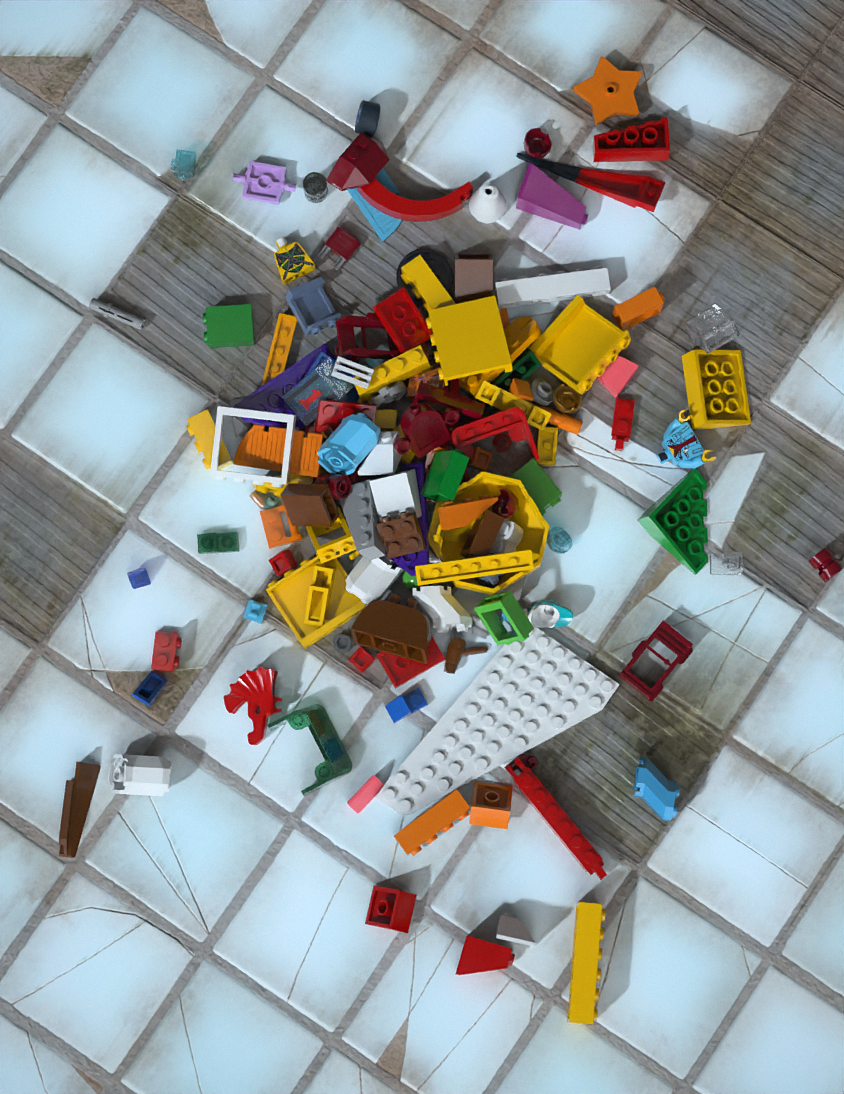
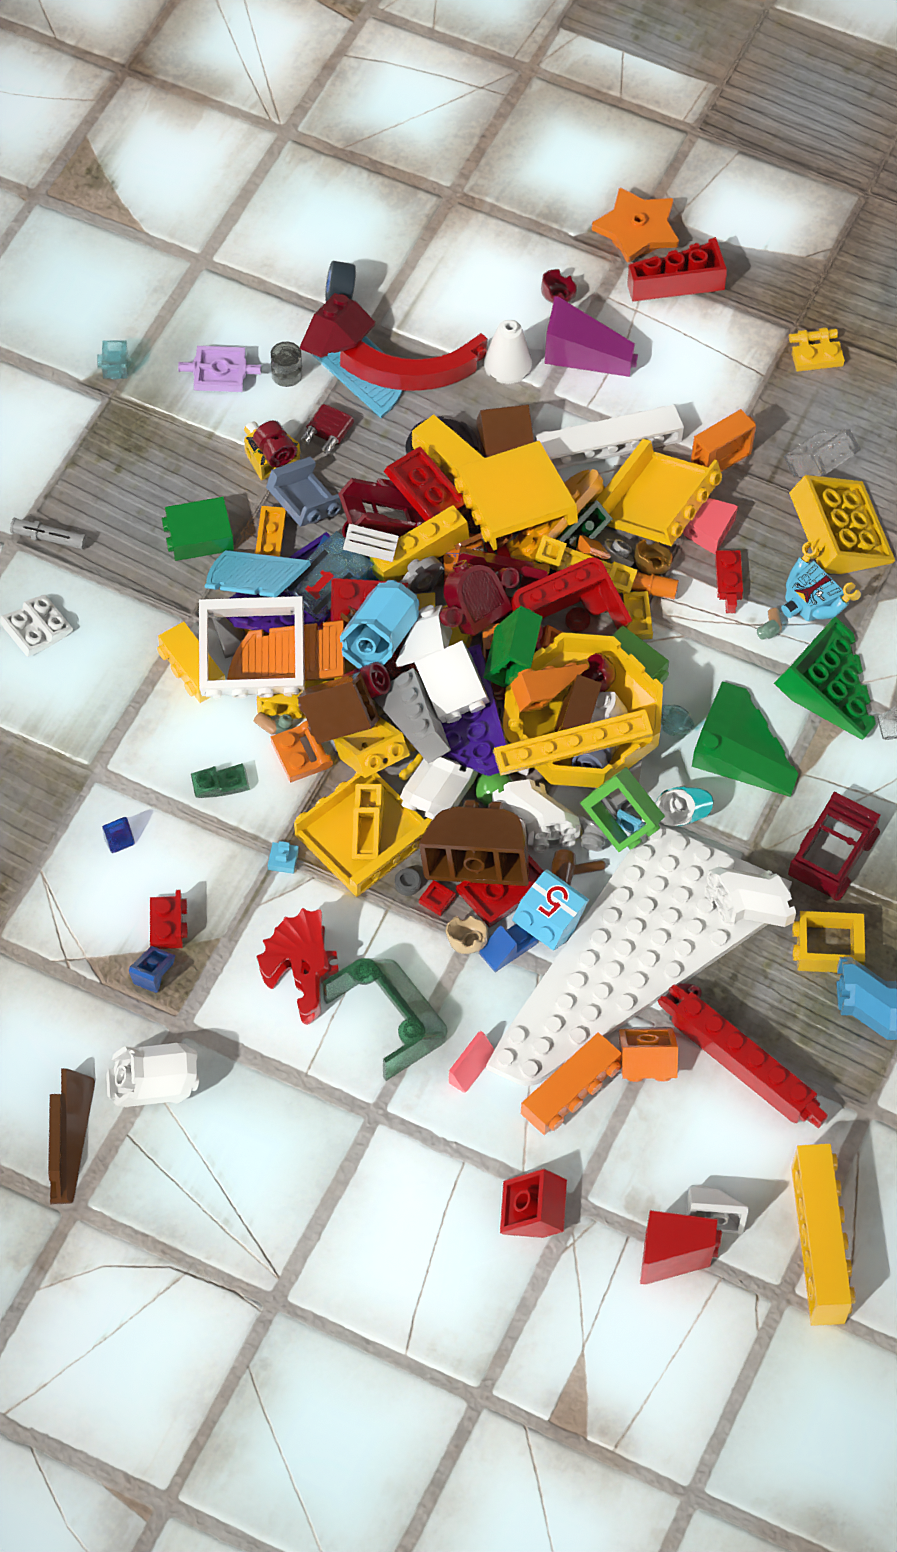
camera: 10 degrees left, 20 degrees down
red slope [269,550,298,577] -> none
reddish brown plate [376,511,426,559] -> none
red plate [516,153,666,212] -> none
none -> white slope [0,594,73,657]
none -> medium azure piece [205,550,311,598]
none -> dark red wheel [253,420,297,468]
none -> tan hair [445,916,489,954]
none -> medium azure slope [512,869,589,951]
none -> green slope [691,681,799,797]
none -> white brick [705,866,796,927]
none -> sand green arm [757,608,782,640]
none -> yellow plate [789,327,844,372]
none -> yellow window [792,911,865,973]

